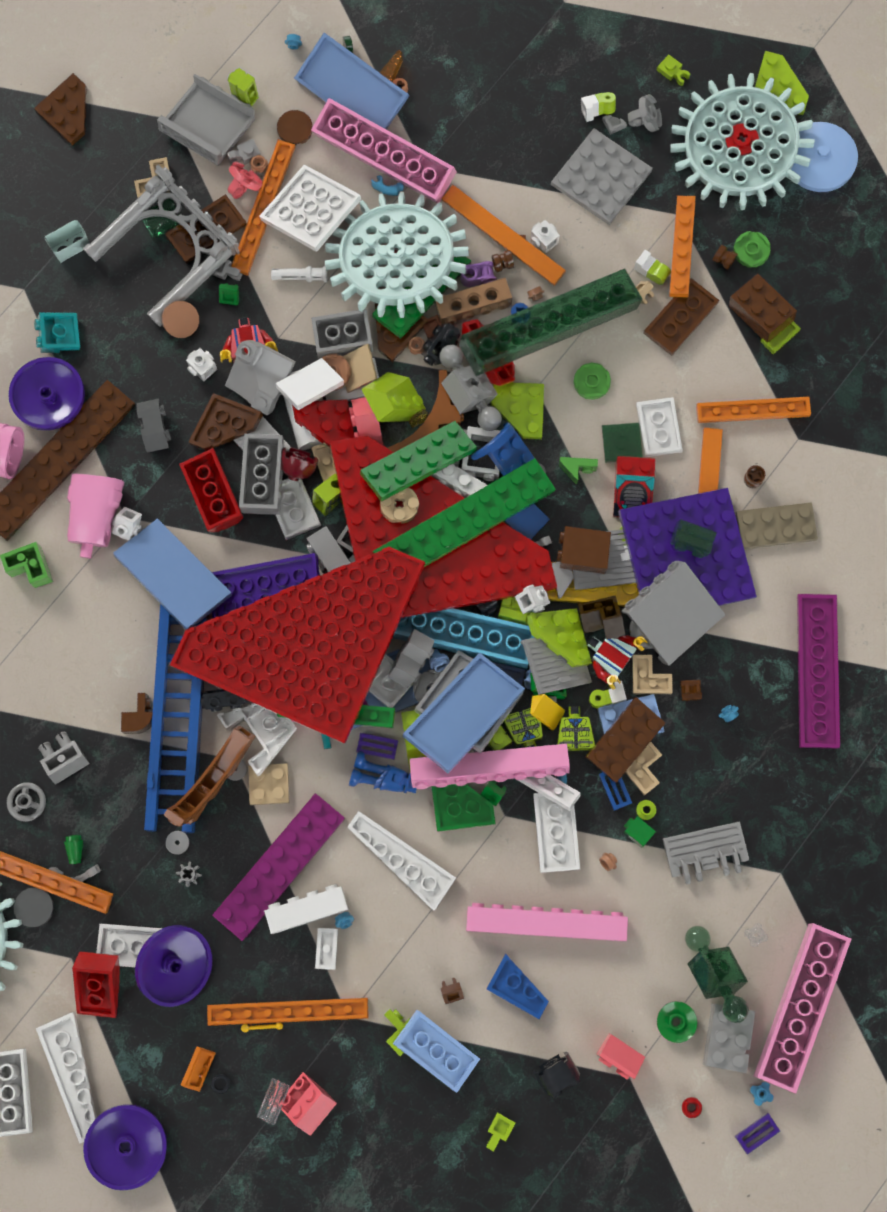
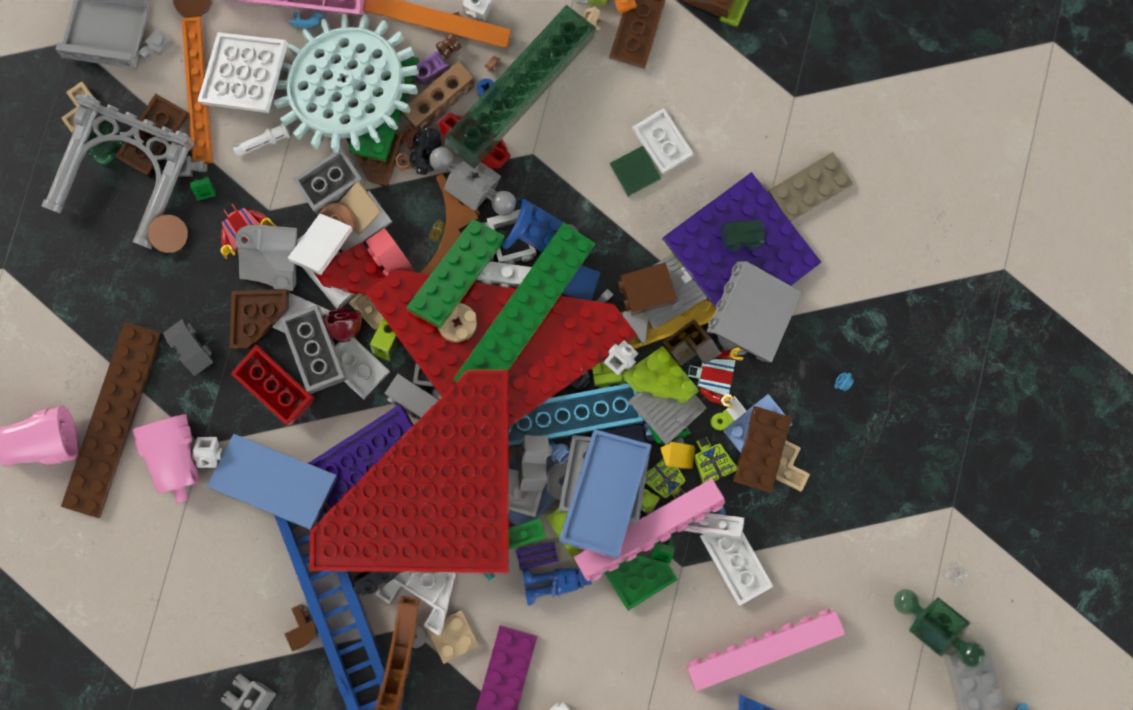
camera: 25 degrees left, 5 degrees up
bright green brick [0,542,53,588] -> none
dark purple dish [9,357,85,430] -> none
teal plate [34,312,80,353] -> none
light aqua piece [45,220,90,263] -> none
white brick [186,348,217,381] -> none
coral tile [228,162,263,199] -> none
nougat plate [250,155,268,173] -> none
white wing [347,811,456,911] -> none
lime wedge [361,372,426,422] -> none
lime plate [490,382,544,440] -> none
bright green slope [559,457,598,485] -> none
bright green tile [573,362,611,400] -> none
blue tile [599,773,632,811] -> none
nougat plate [599,853,617,871] -> none
slope [613,456,655,517] -> none
green brick [623,816,656,848] -> none
tan plate [632,655,672,694] -> none
lime plate [636,800,656,820] -> none
green dish [657,1001,697,1043] -> none
light grey hinge [662,822,749,885] -> none
reddish brown tile [680,680,702,701] -> none
orange plate [696,397,811,423] -> none
orange tile [698,428,723,494] -> none
reddish brown wheel [744,465,766,488] -> none
bright pink brick [753,923,851,1094] -> none
magenta plate [797,594,840,749] -> none

